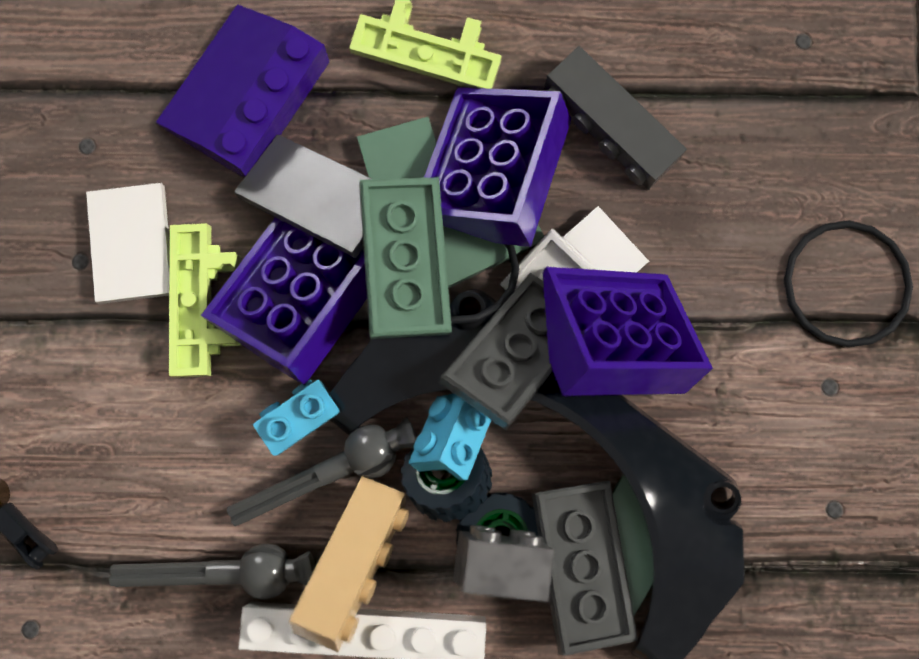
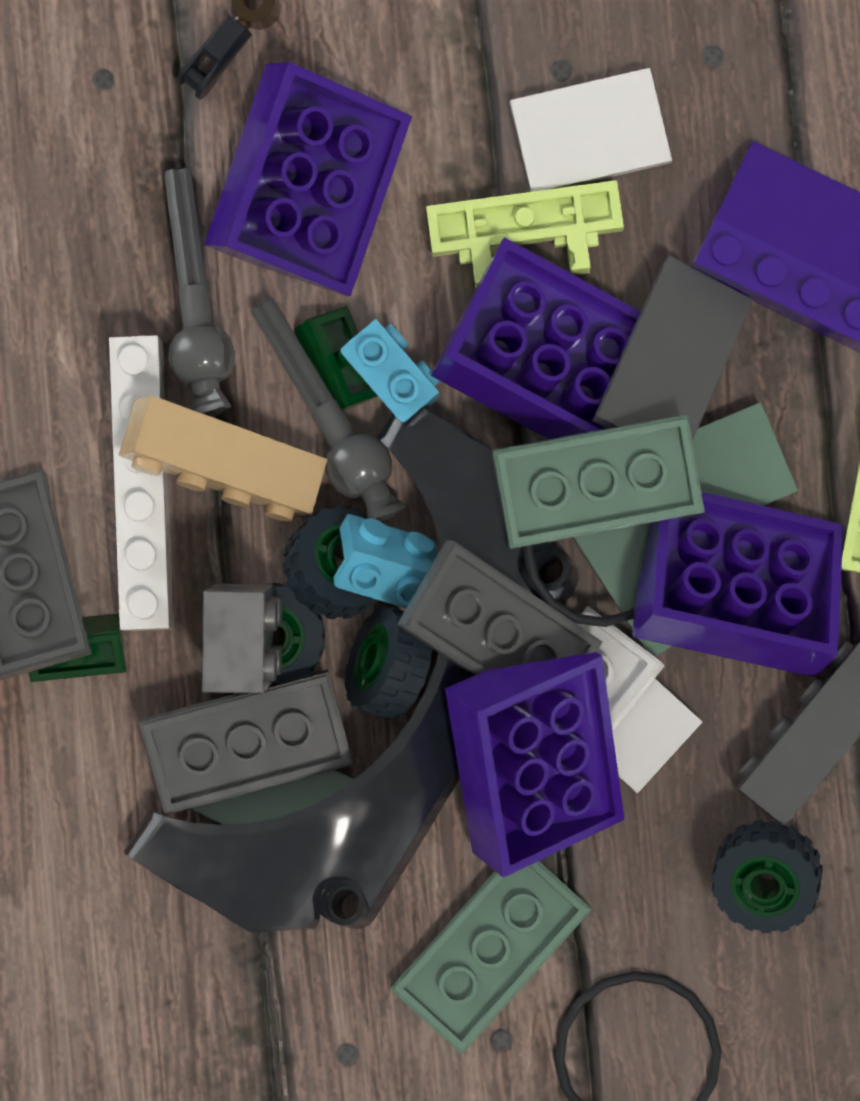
camera: 90 degrees right, 5 degrees up
none -> dark purple slope [204,62,412,297]
none -> dark green slope [294,306,378,412]
none -> black wheel [345,605,433,720]
none -> sand green tile [390,861,592,1054]
none -> black wheel [711,820,823,933]

